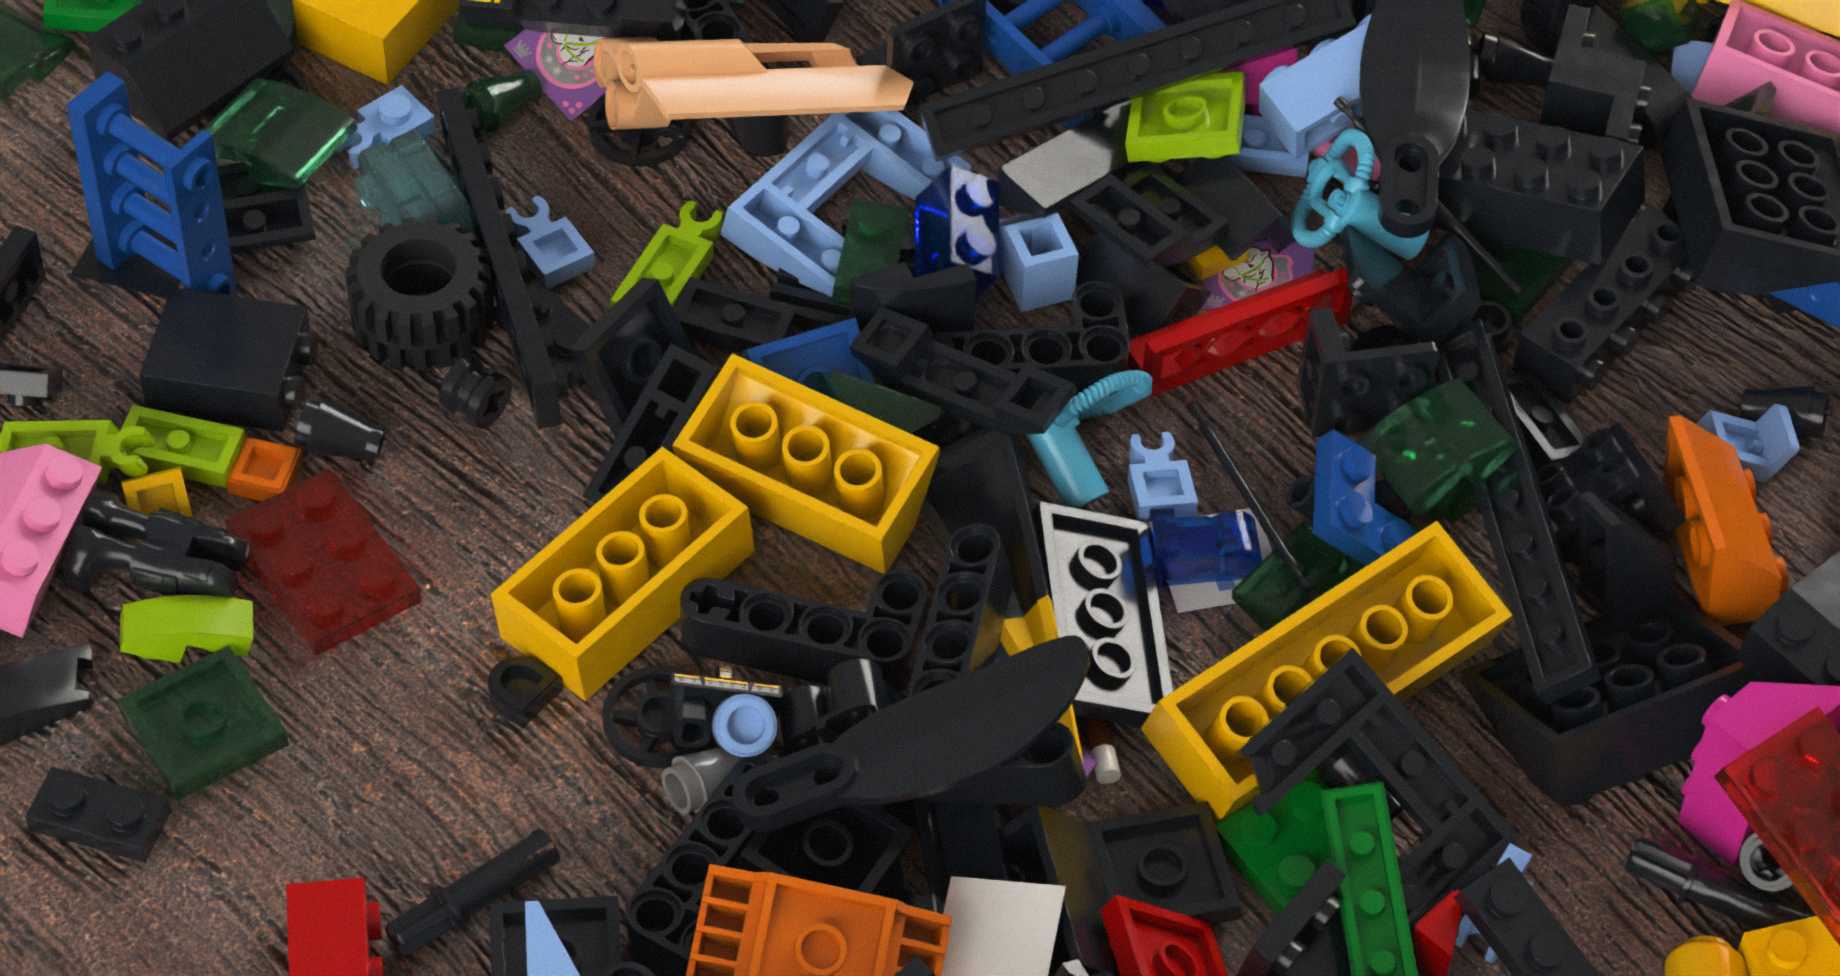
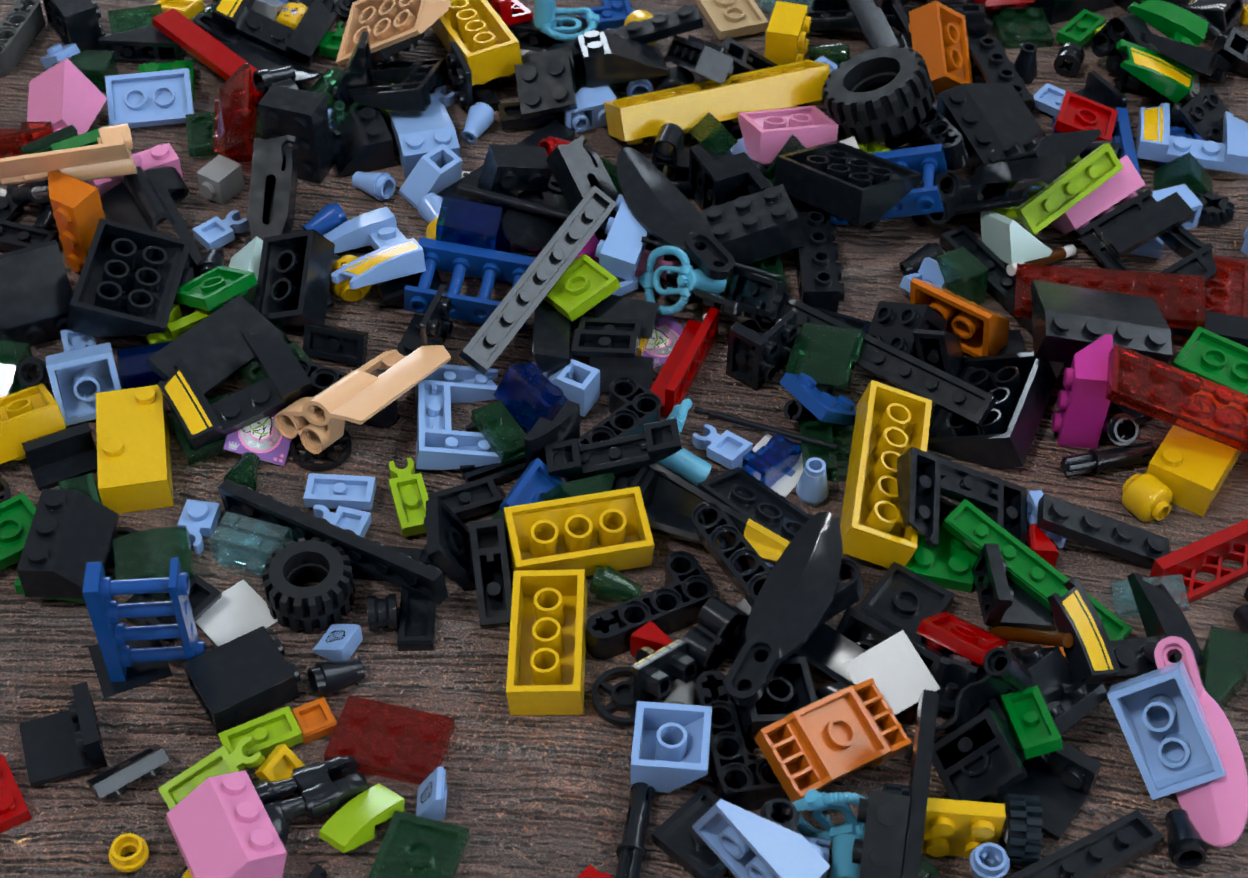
camera: 40 degrees left, 5 degrees down
black tile [488,656,563,729] -> none
light blue tile [712,694,777,757] -> none
none -> white sticker [195,579,278,646]
none -> light blue plate [303,473,377,511]
none -> light blue slope [313,624,363,661]
none -> black tile [397,588,437,651]
none -> light blue slope [416,767,447,821]
none -> clear green cone [589,565,643,602]
none -> red slope [630,621,673,657]
none -> light blue slope [630,701,712,793]
none -> light blue cone [796,457,829,506]
none -> clear green slope [935,246,989,305]

